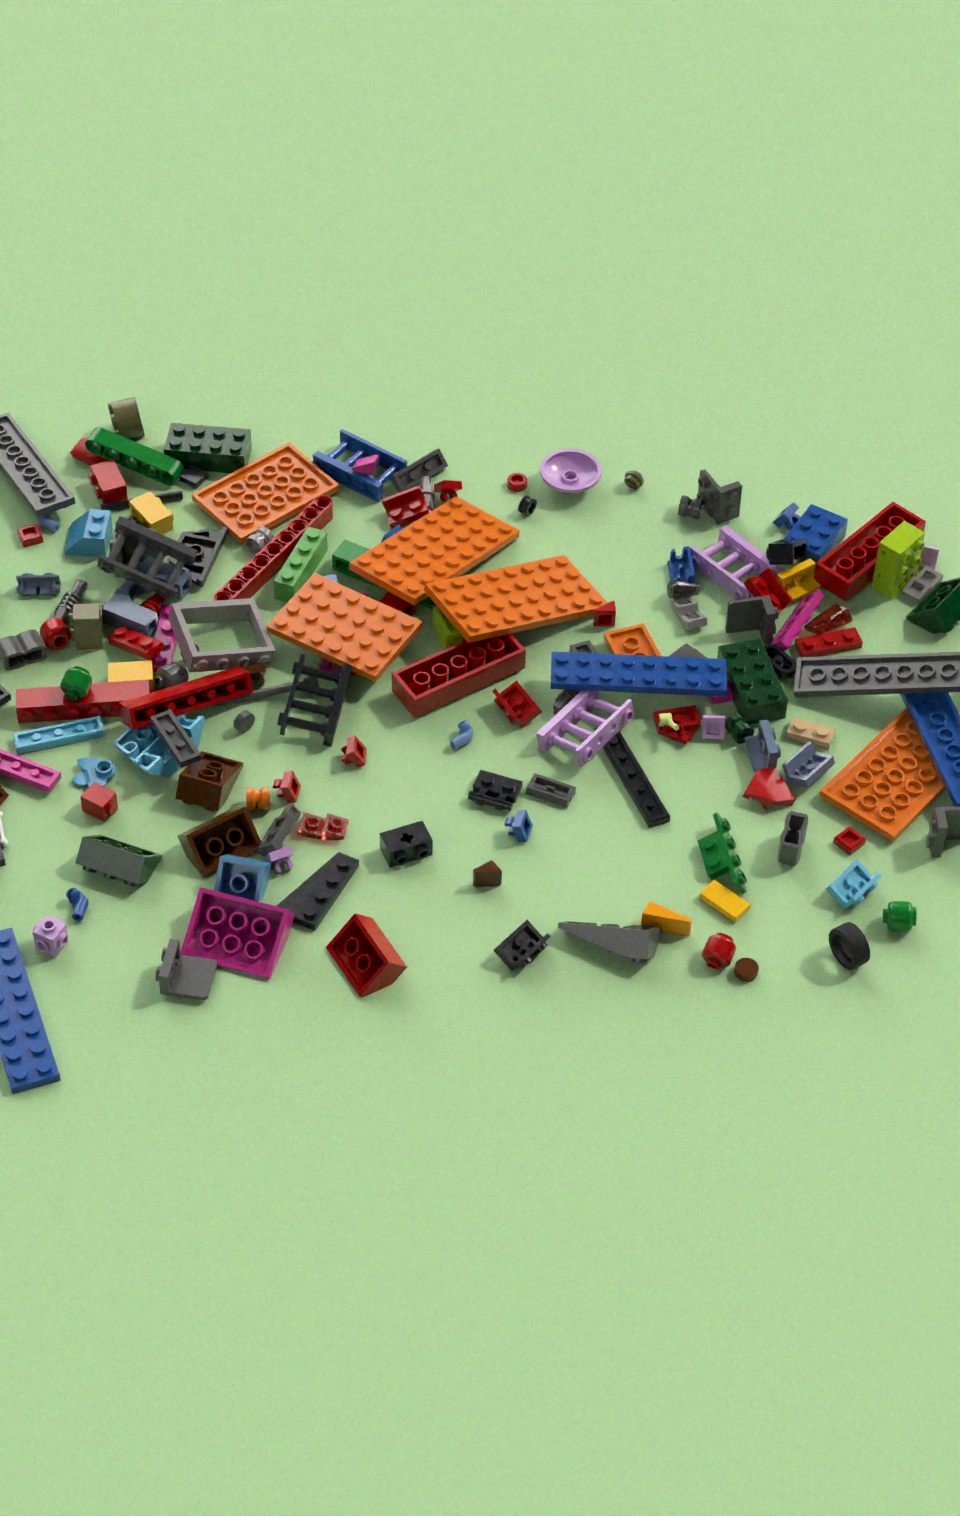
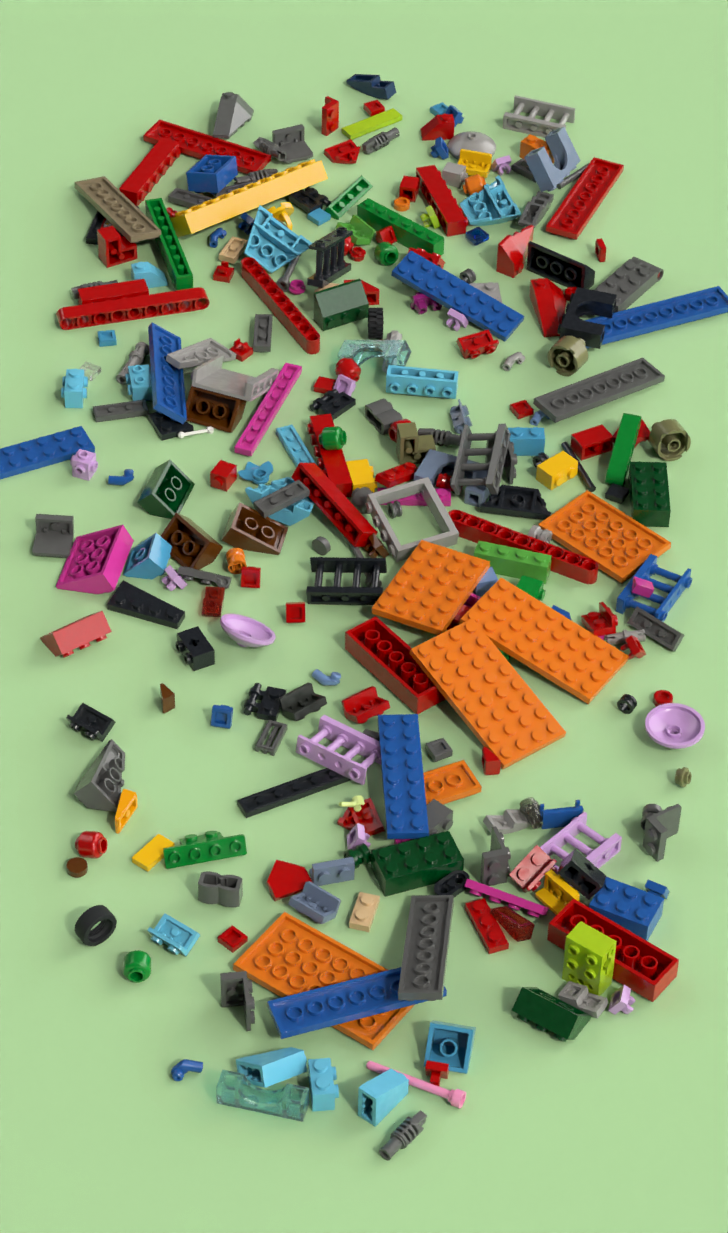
camera: 85 degrees right, 5 degrees down
none -> lavender dish [220,614,276,647]
none -> pearl dark grey bracket [278,682,327,721]

